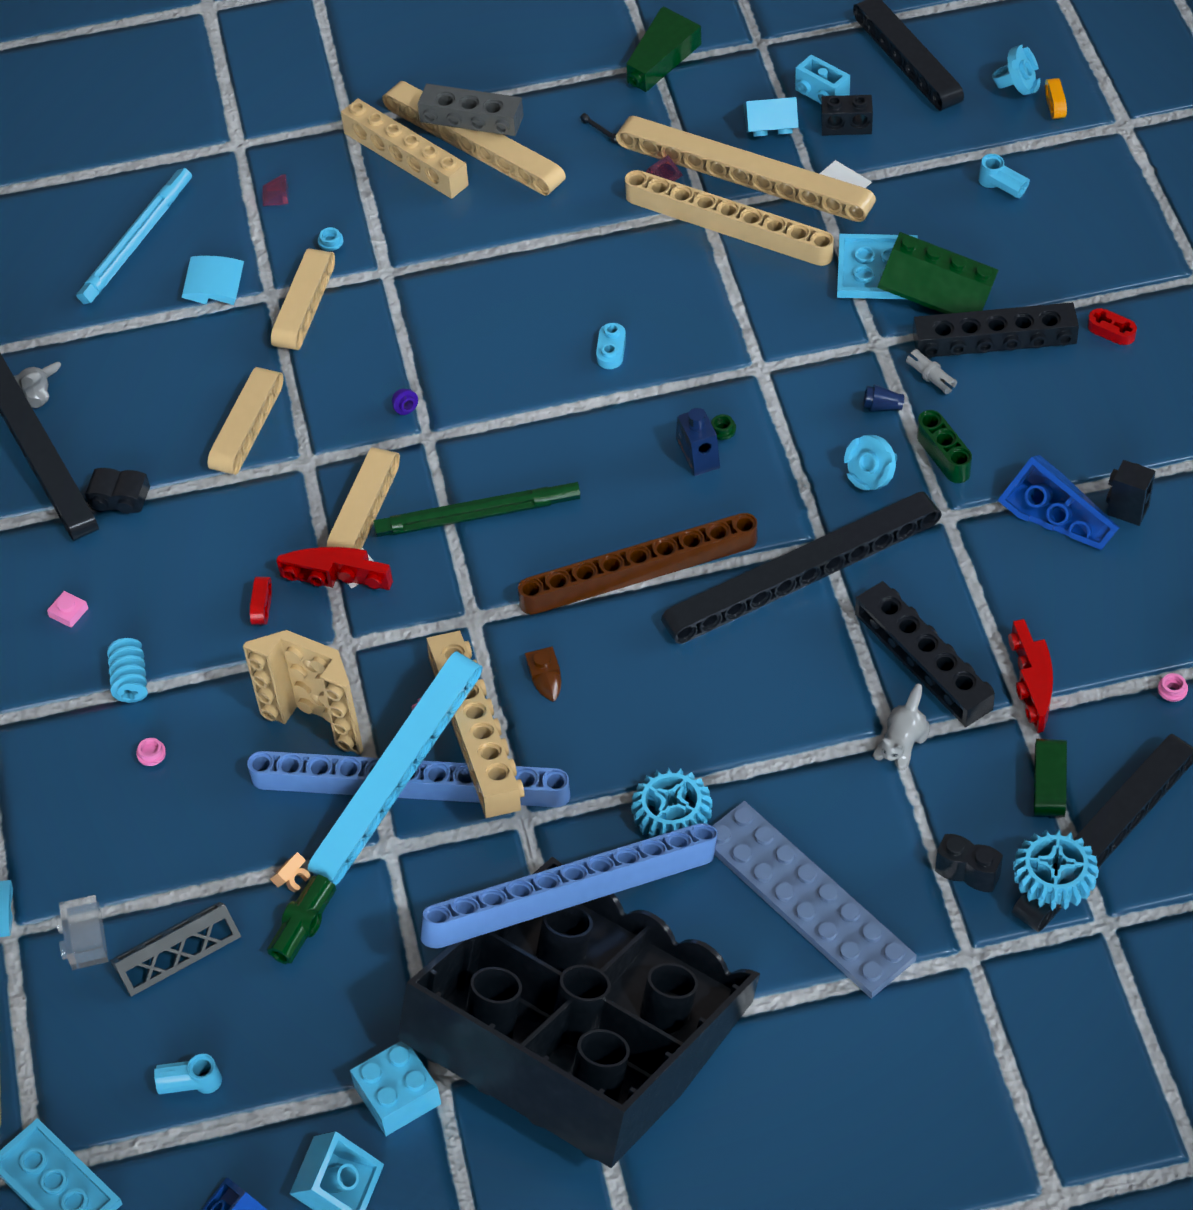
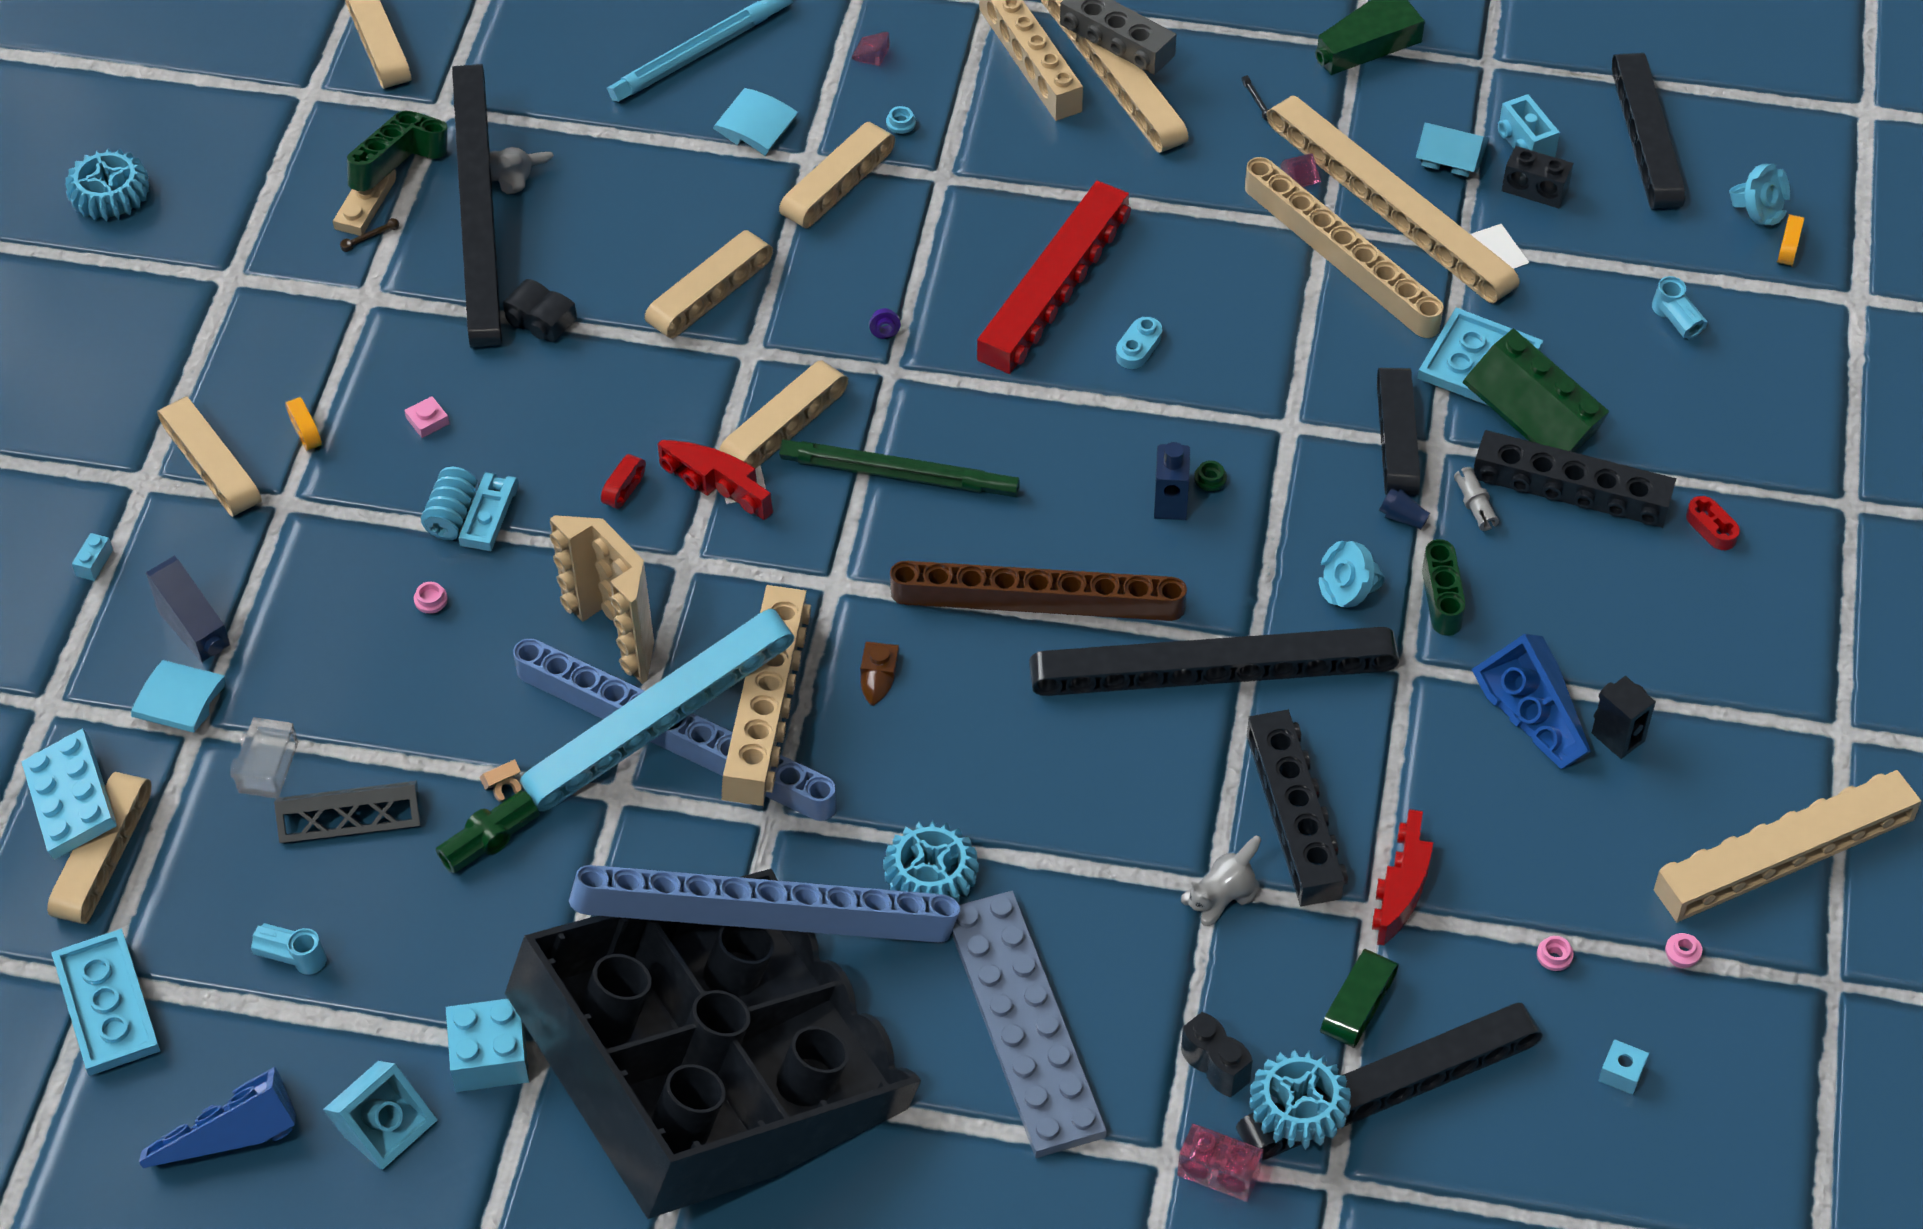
camera: 20 degrees right, 0 degrees up
none -> medium azure plate [458,472,519,551]
none -> red brick [977,180,1131,374]
none -> clear pink brick [1177,1123,1263,1202]
none -> black beam [1377,368,1420,495]

